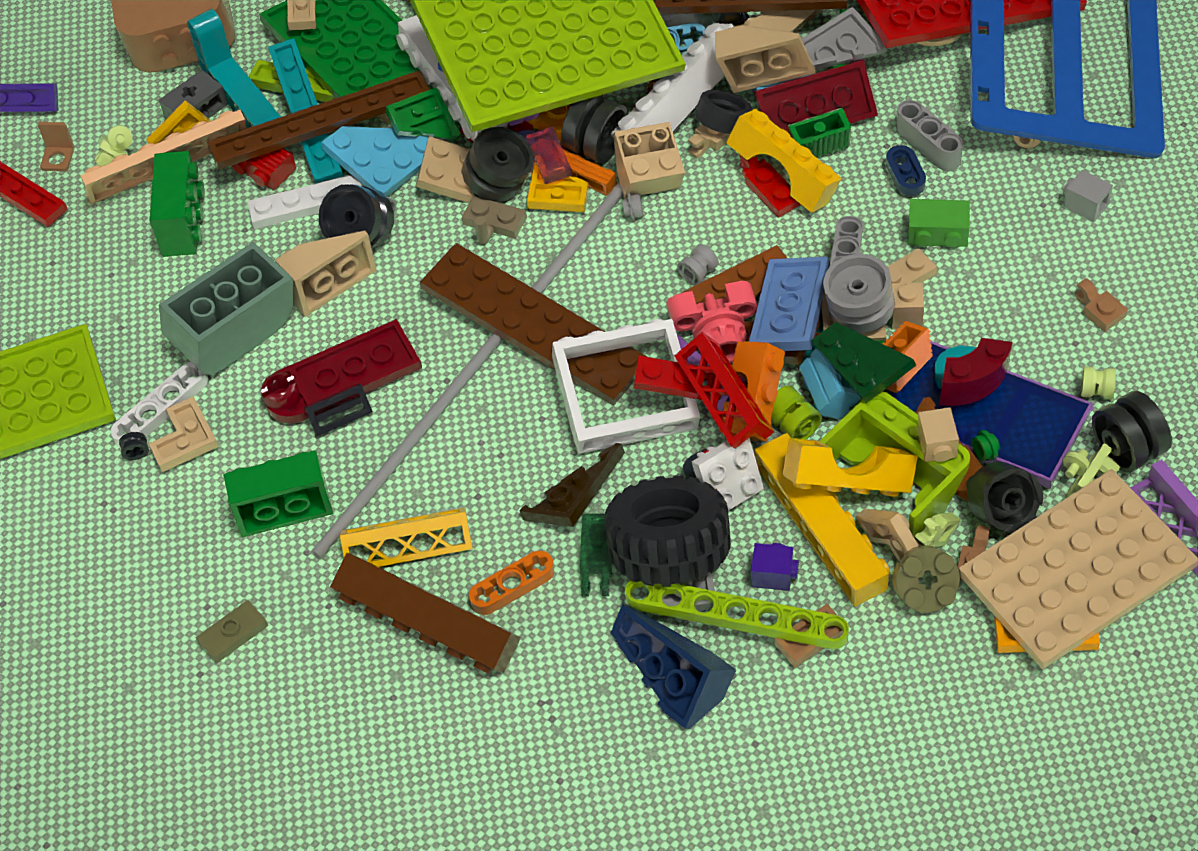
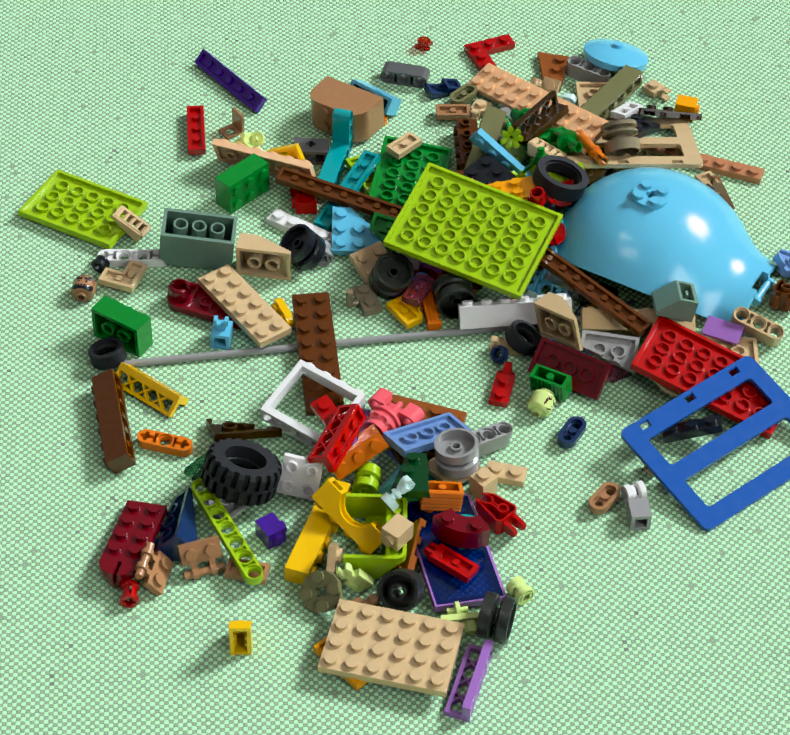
camera: 40 degrees right, 10 degrees down
olive plate [195,600,269,664] -> none
black tile [304,383,373,436] -> none
tan slope [614,122,685,198] -> none
light grey plate [623,192,644,221] -> none
light grey wheel [677,244,719,285] -> none
yellow arch [726,109,842,213] -> none
light grey beam [896,100,963,171] -> none
bright green brick [908,199,970,247] -> none
green plate [971,430,1000,461] -> none
medium nougat plate [1075,278,1128,332] -> none
none -> medium nougat head [71,275,97,302]
none -> black tyre [88,337,127,370]
none -> dark red plate [99,500,167,588]
none -> tan slope [111,205,152,242]
none -> red bush [120,579,139,608]
none -> medium nougat plate [135,542,174,597]
none -> medium nougat plate [177,535,226,581]
none -> tan plate [198,264,292,349]
none -> medium azure brick [210,315,234,350]
none -> yellow arch [229,620,252,655]
none -> yellow plate [271,297,294,327]
none -> light aqua piece [380,475,415,512]
none -> red hinge [423,542,479,583]
none -> red hinge [475,492,527,538]
none -> dark blue plate [490,345,509,364]
none -> yellowish green head [527,388,556,418]
none -> medium nougat plate [588,482,620,515]
none -> white wheel [620,480,647,504]
none -> black plate [663,415,723,443]

